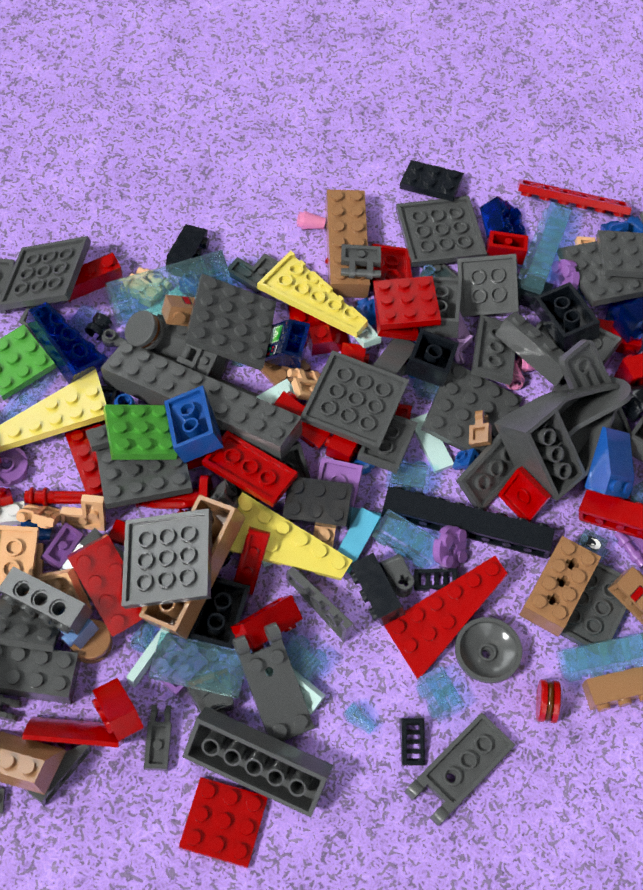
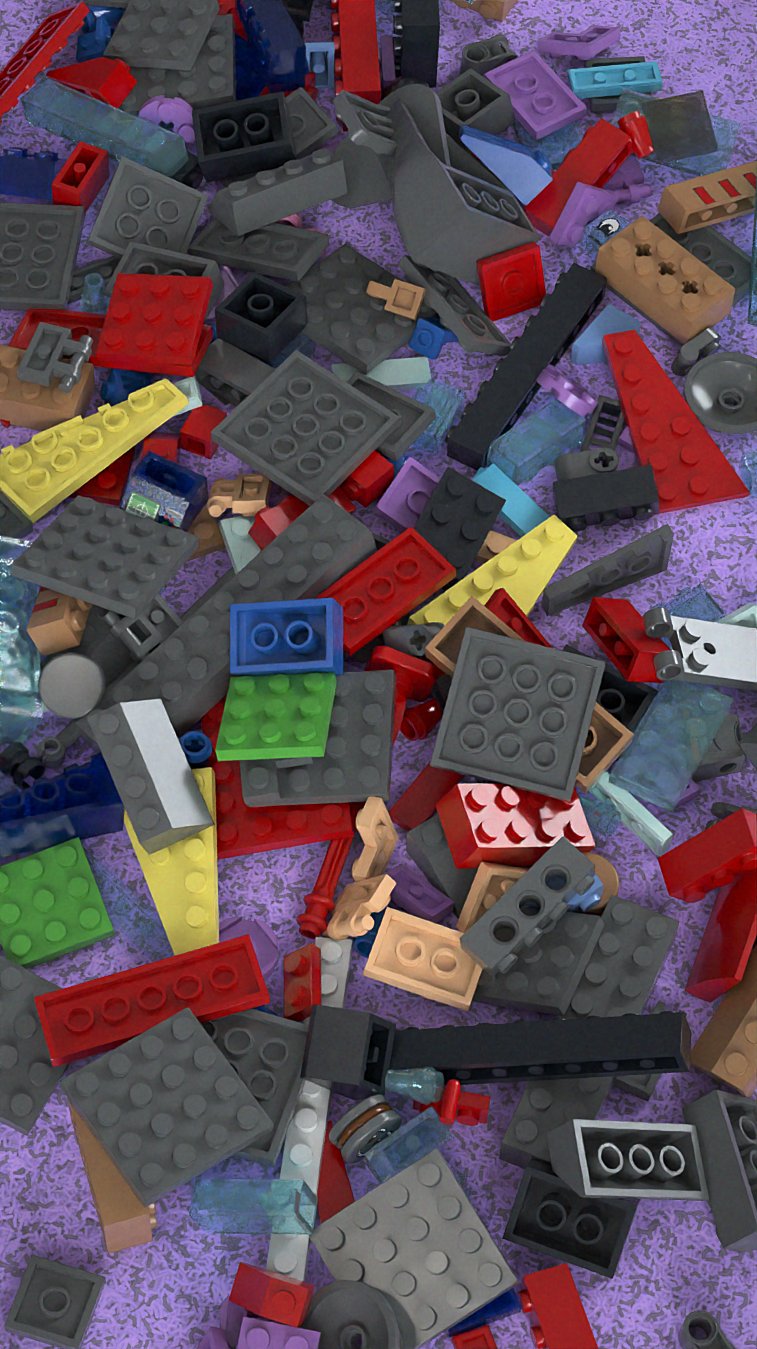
camera: 70 degrees left, 5 degrees down
none -> red slope [46,57,137,110]
none -> dark grey slope [87,699,215,855]
none -> medium lavender plate [549,182,619,248]
none -> medium blue slope [571,304,641,365]
none -> dark grey plate [671,327,721,376]

